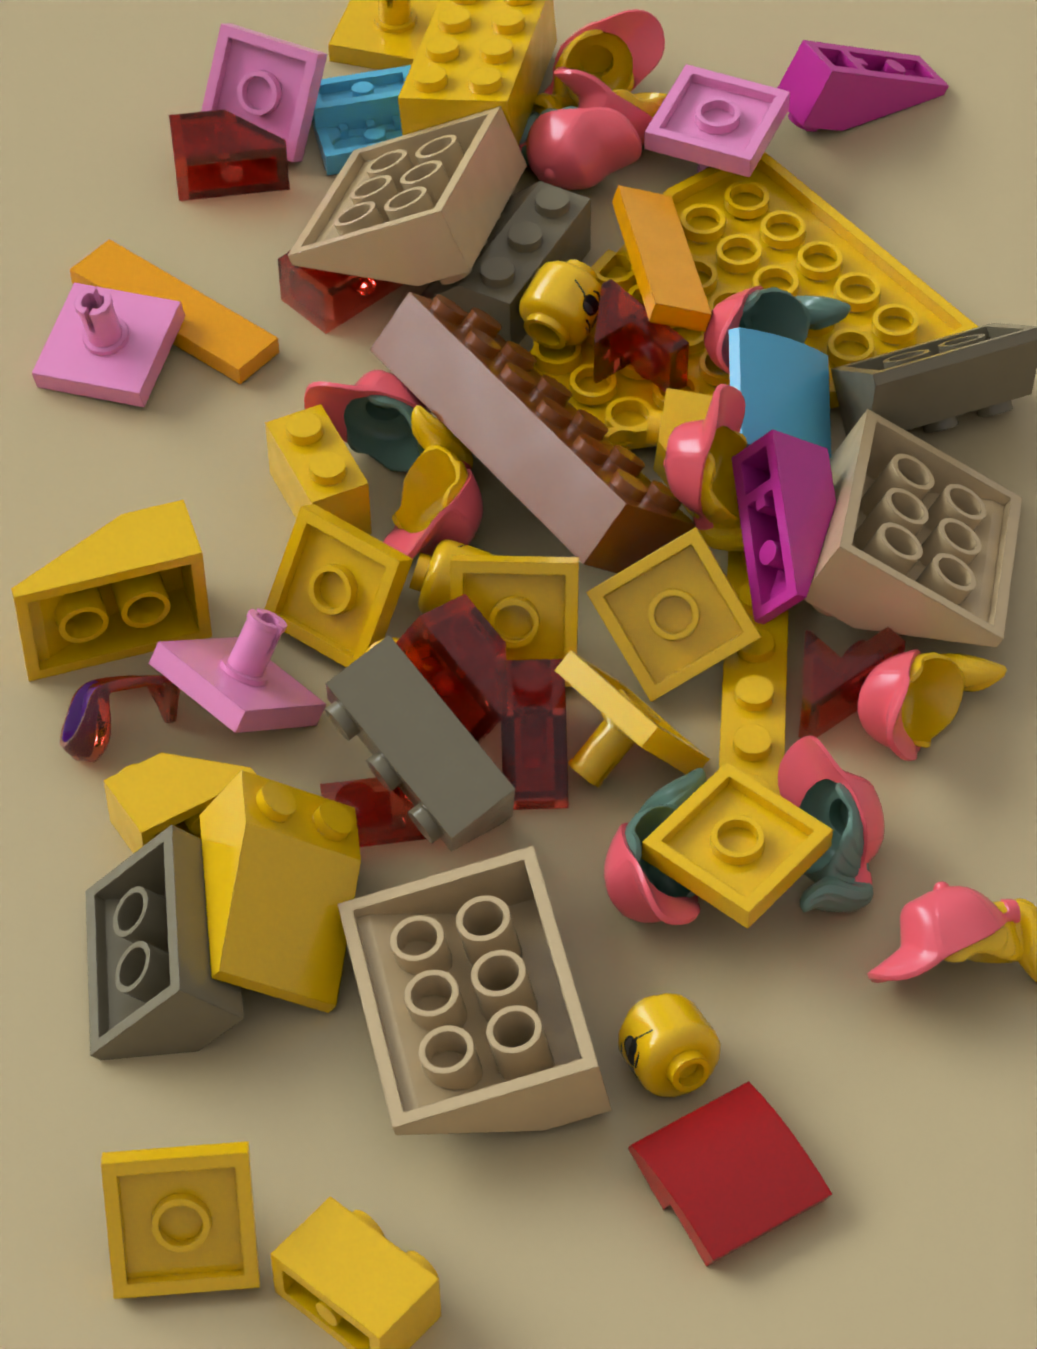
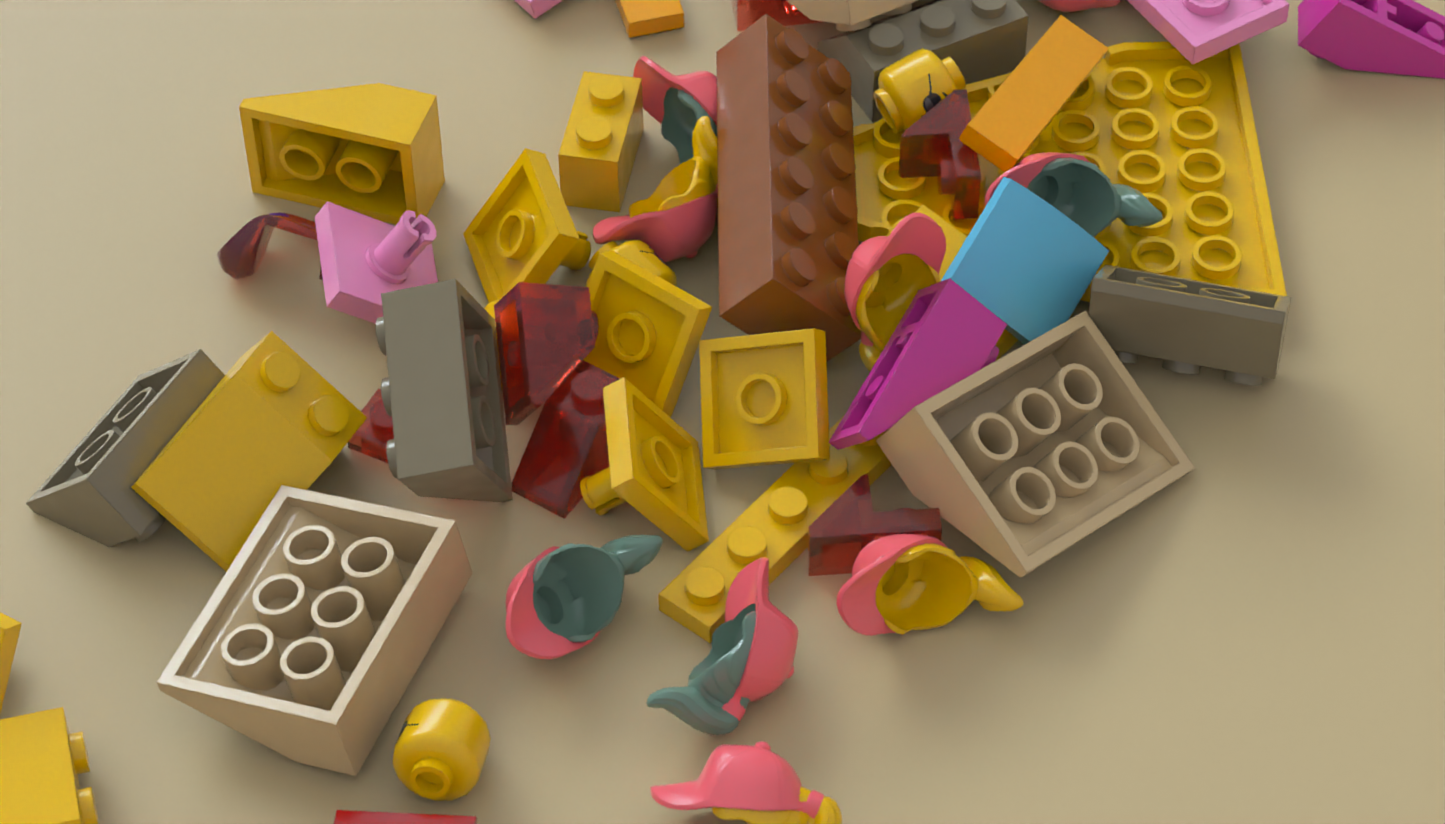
camera: 35 degrees right, 0 degrees up
yellow slope [103,752,257,854] -> none
yellow tile [642,762,833,929] -> none

